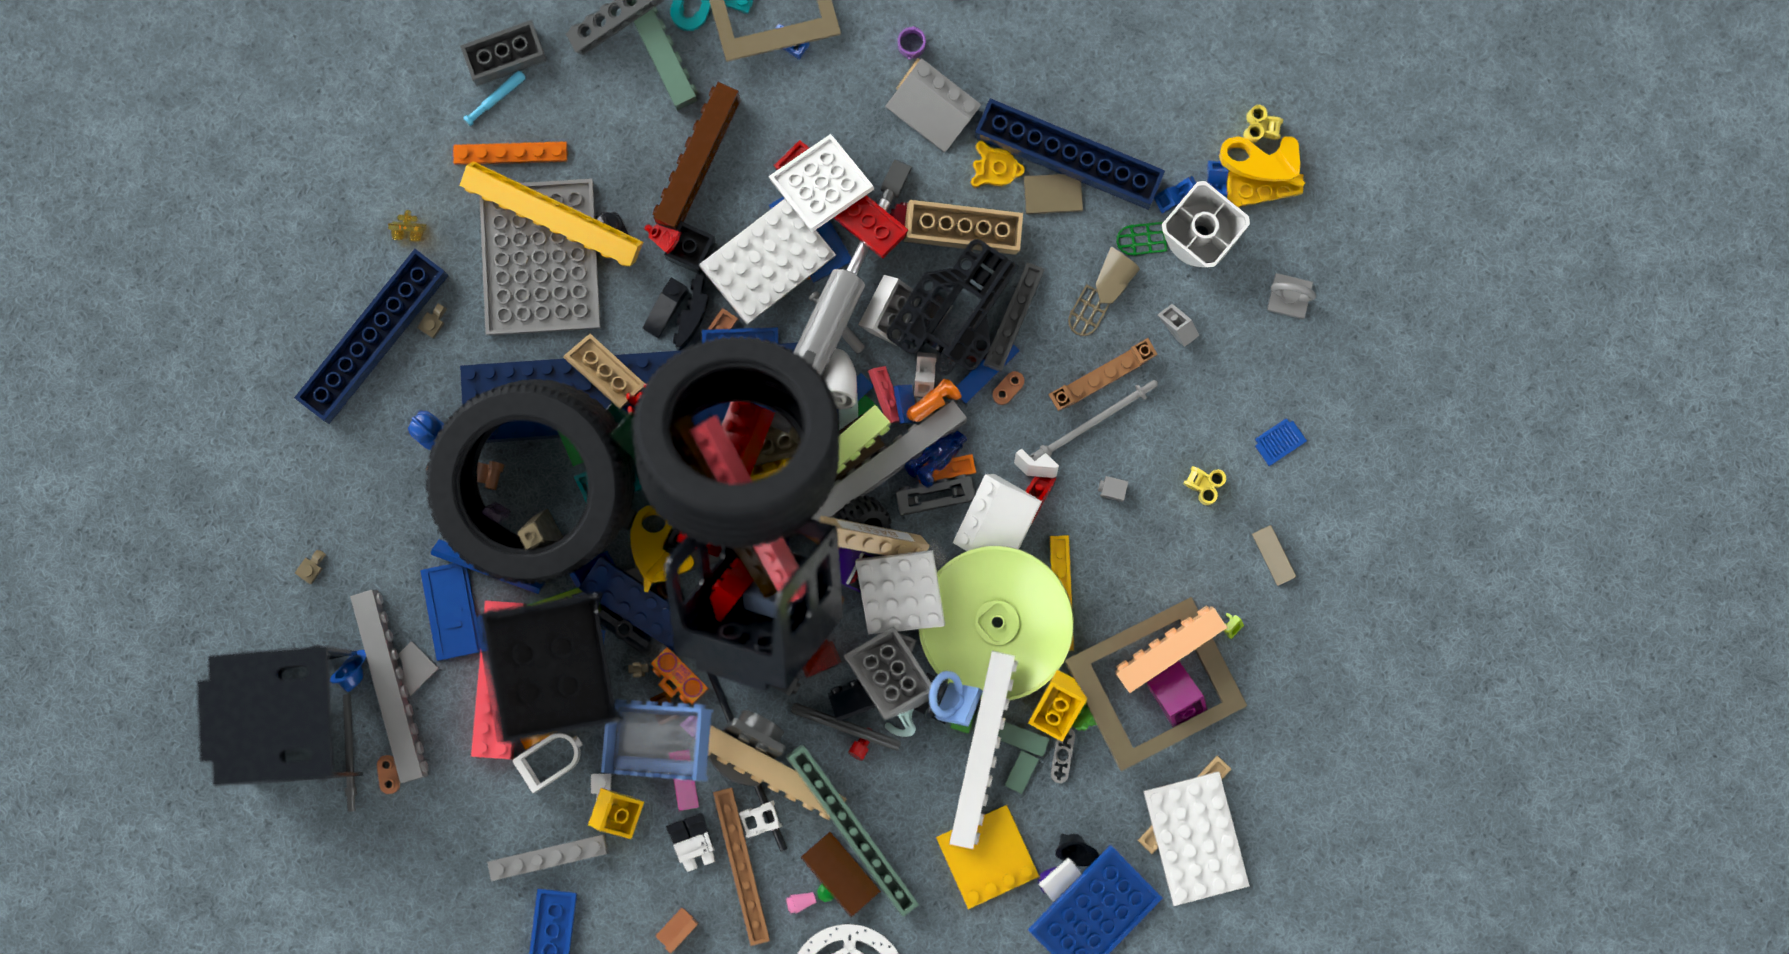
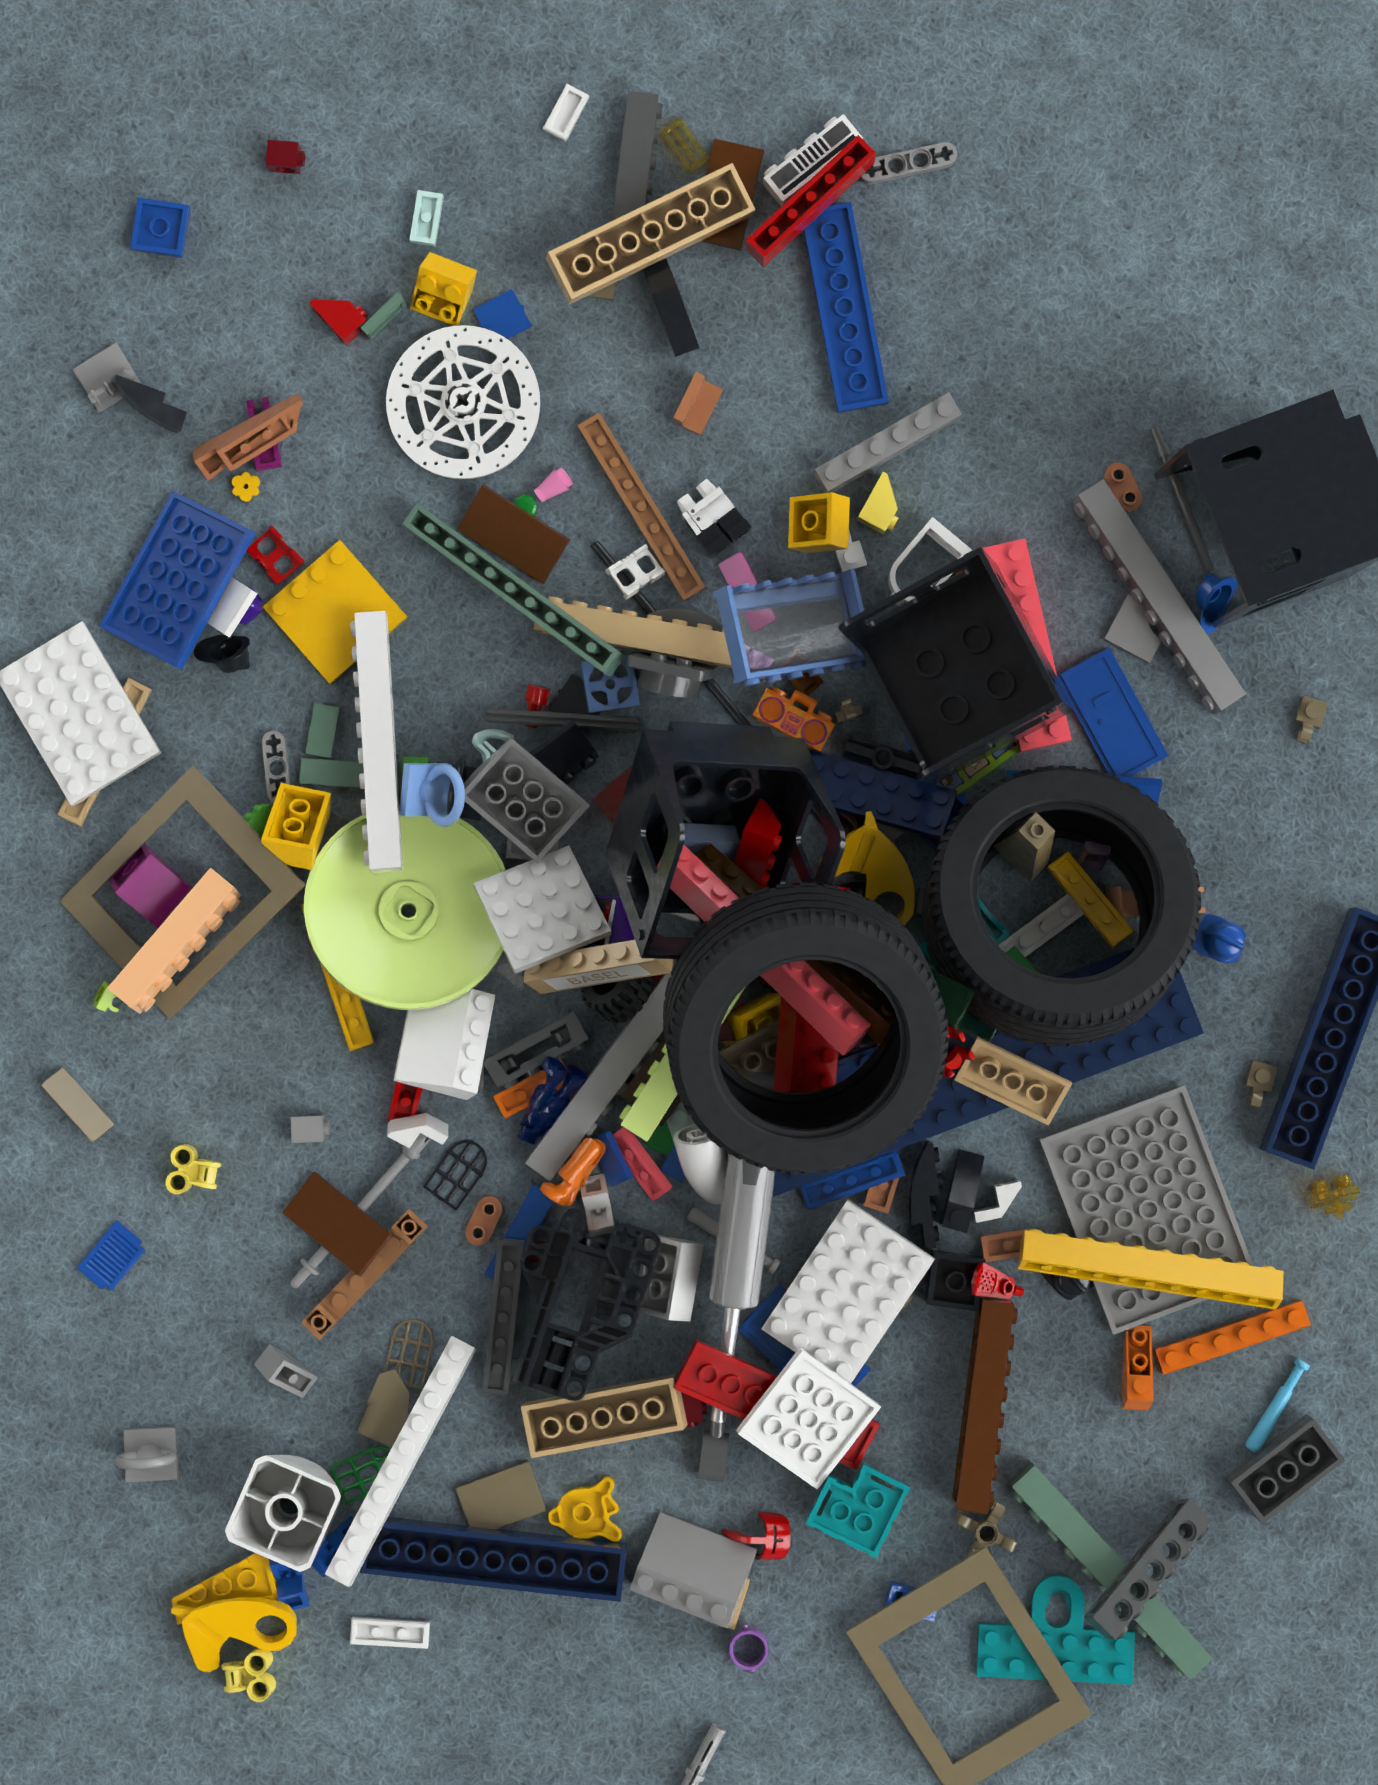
camera: 160 degrees right, 5 degrees up
none -> red piece [247,525,304,585]
none -> reddish brown tile [282,1172,392,1277]
none -> white brick [325,1336,476,1587]
none -> white tile [350,1616,430,1649]
none -> black window [423,1140,487,1211]
none -> black piece [549,674,607,734]
none -> medium blue piece [580,655,640,714]
none -> red helmet [722,1512,790,1560]
none -> teal piece [805,1461,911,1559]
none -> light yellow slope [857,472,899,535]
none -> dark tan pin [955,1500,1017,1557]
none -> white slope [972,1180,1022,1223]
none -> nougat plate [980,1228,1032,1262]
none -> white plate [998,894,1084,957]
none -> yellow tile [1047,852,1134,949]
none -> orange slope [1122,1325,1154,1411]

